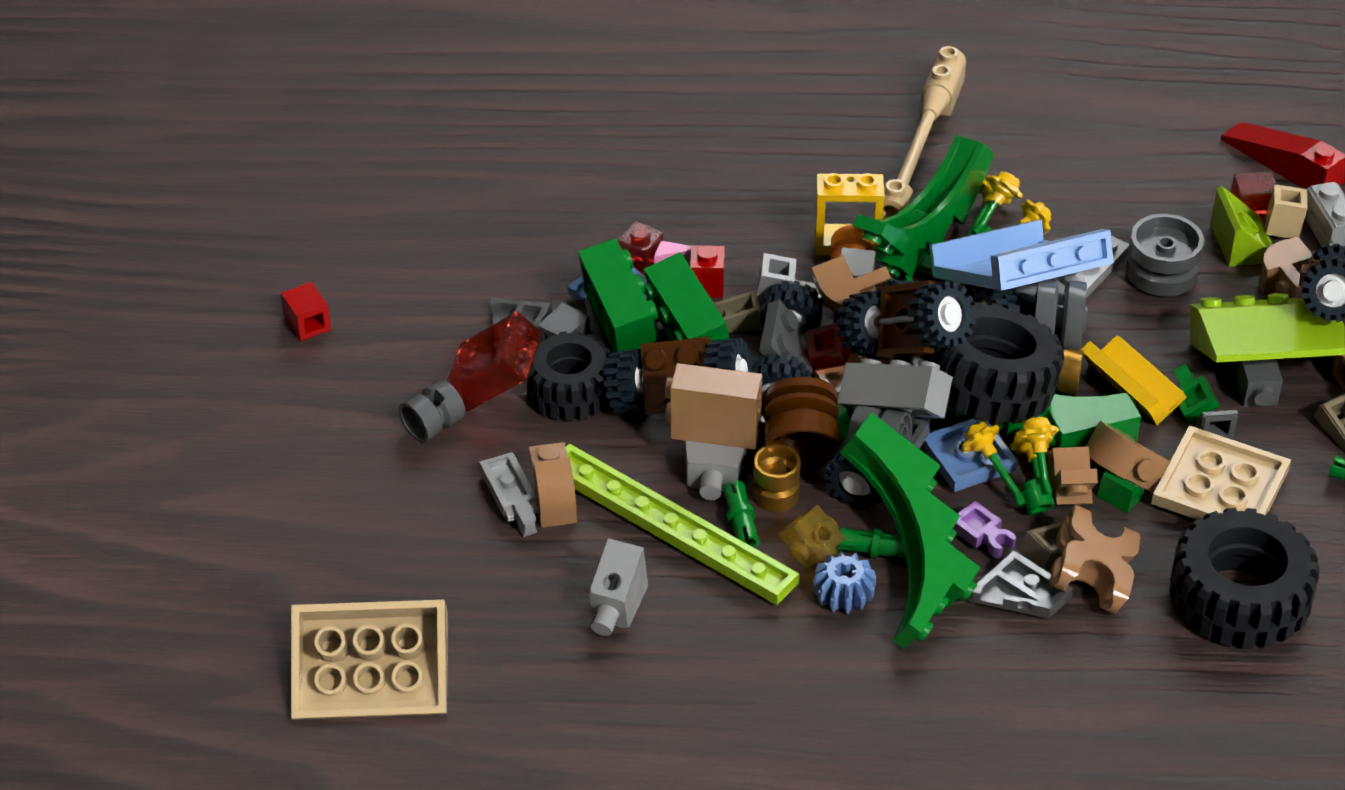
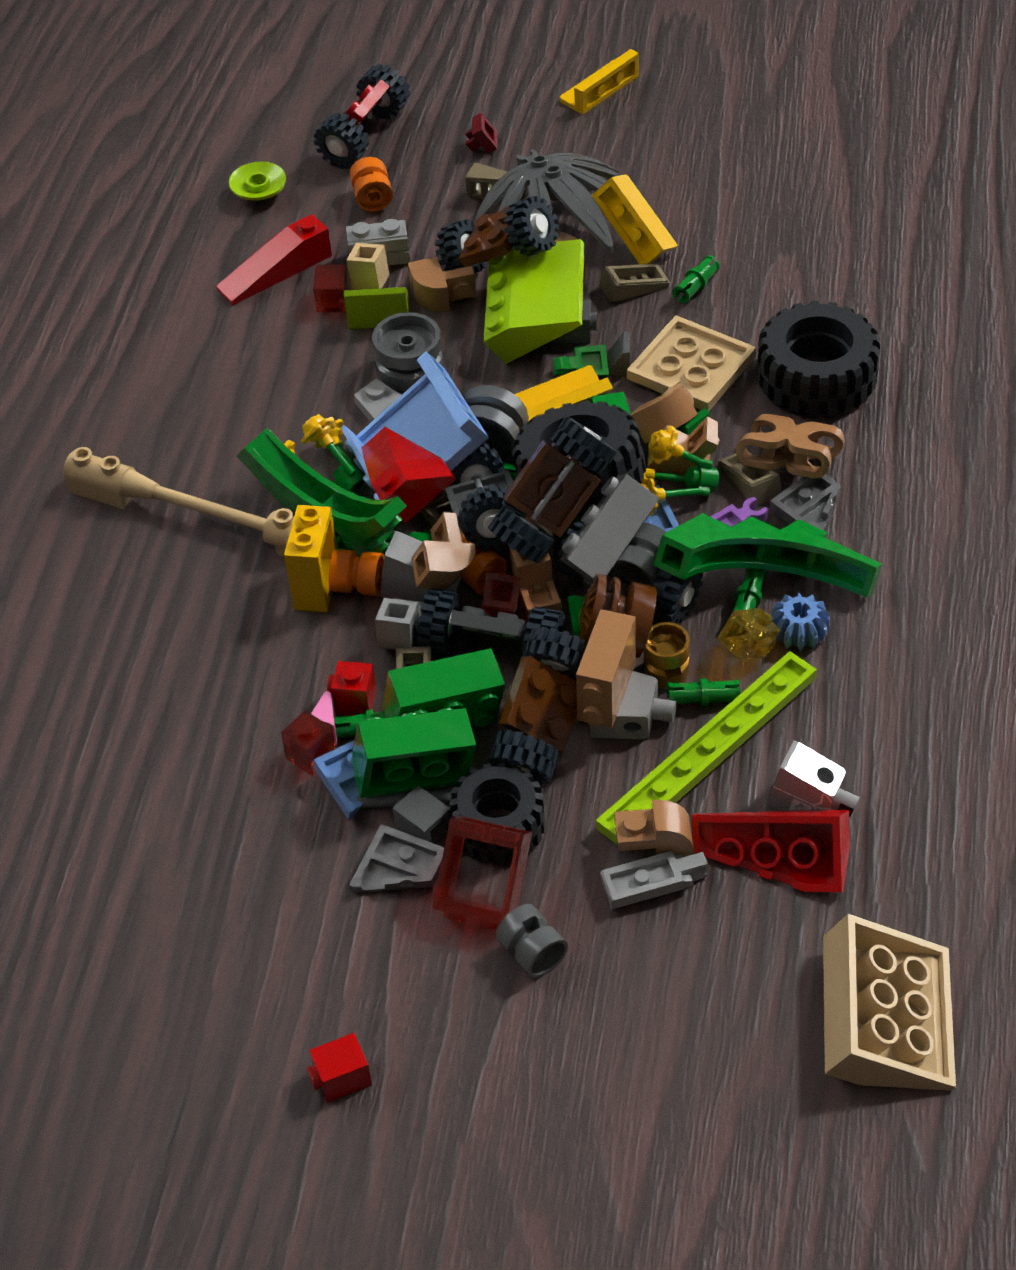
camera: 80 degrees left, 5 degrees up
none -> red wedge [361,427,456,523]
none -> red wedge [691,810,850,892]

